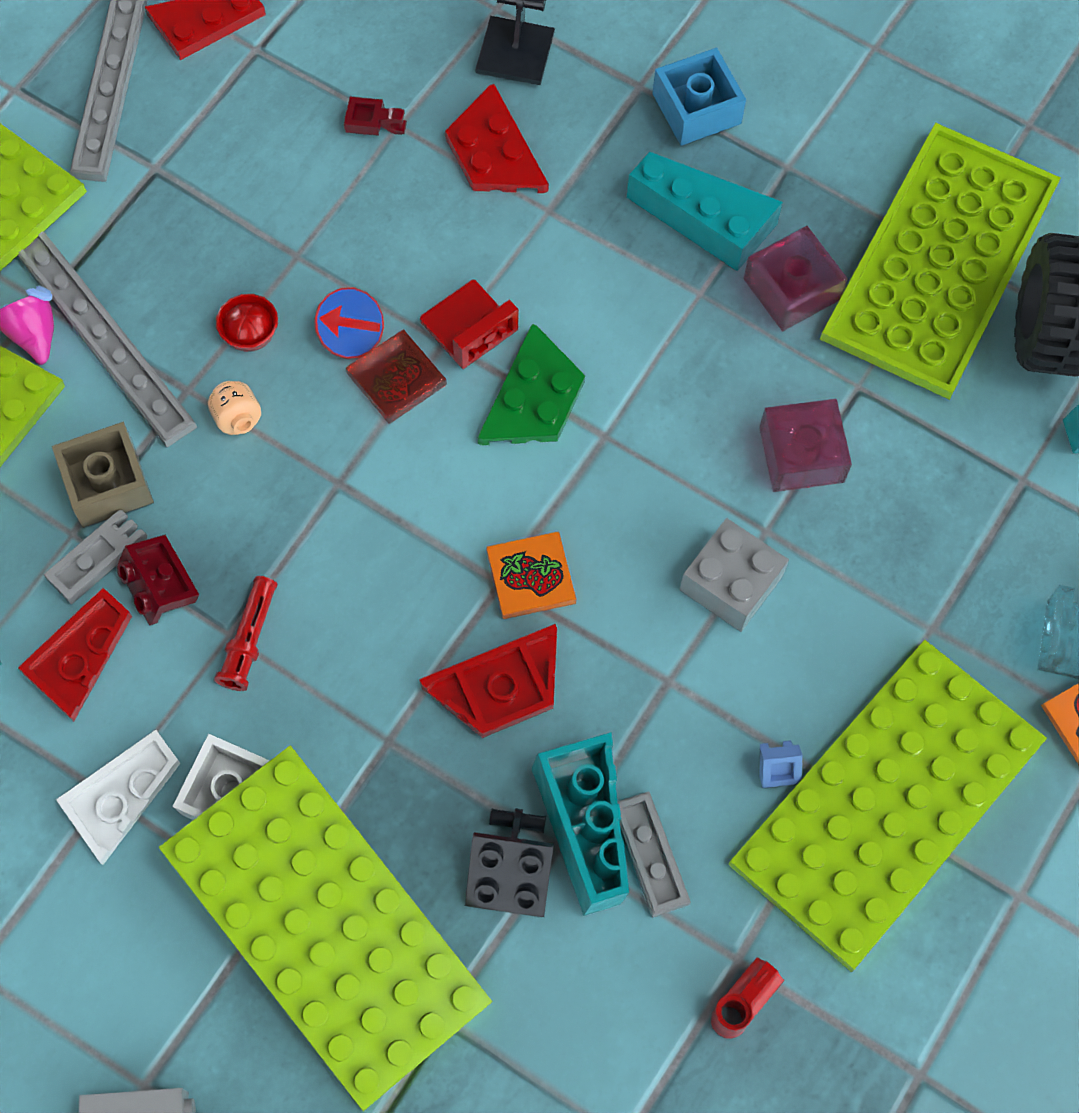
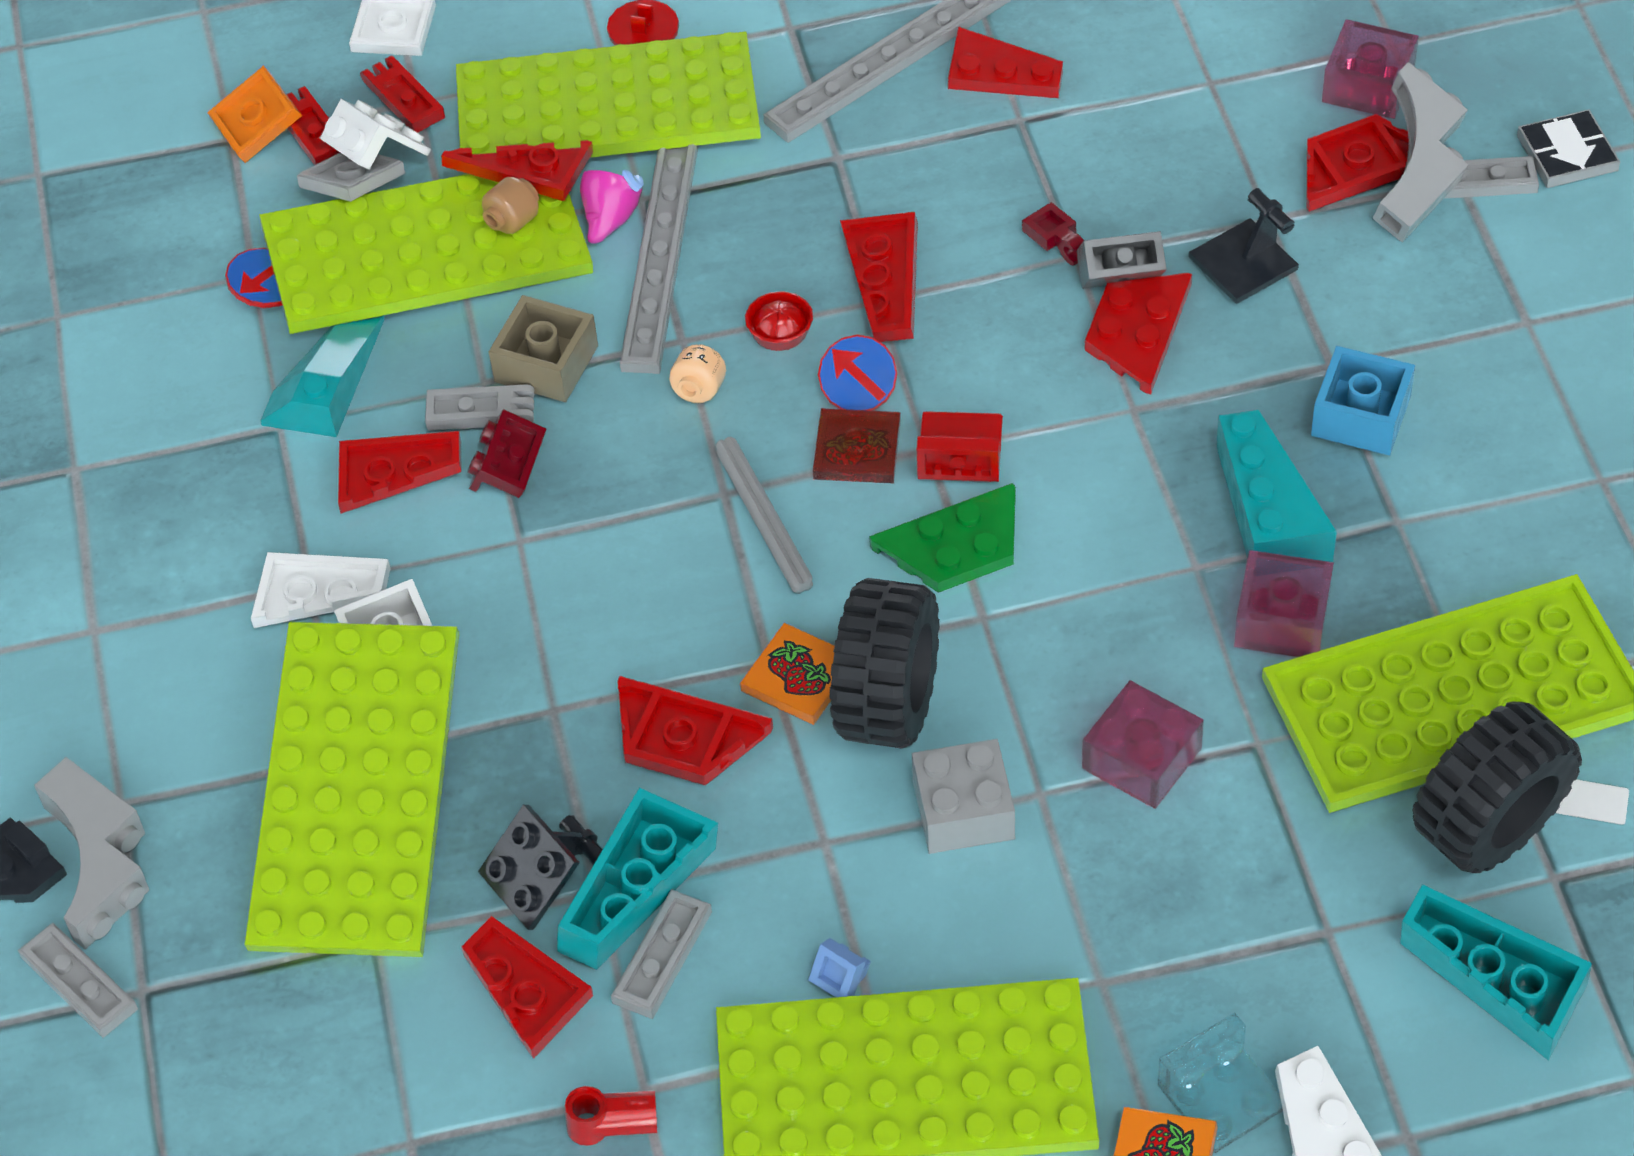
camera: 50 degrees right, 15 degrees down
red pin [214,576,278,691] -> none
none -> red wing [461,916,593,1059]
none -> light grey axle [716,437,813,594]
none -> black tyre [830,578,940,749]
none -> red wing [840,212,918,342]
none -> dark grey brick [1076,231,1167,289]

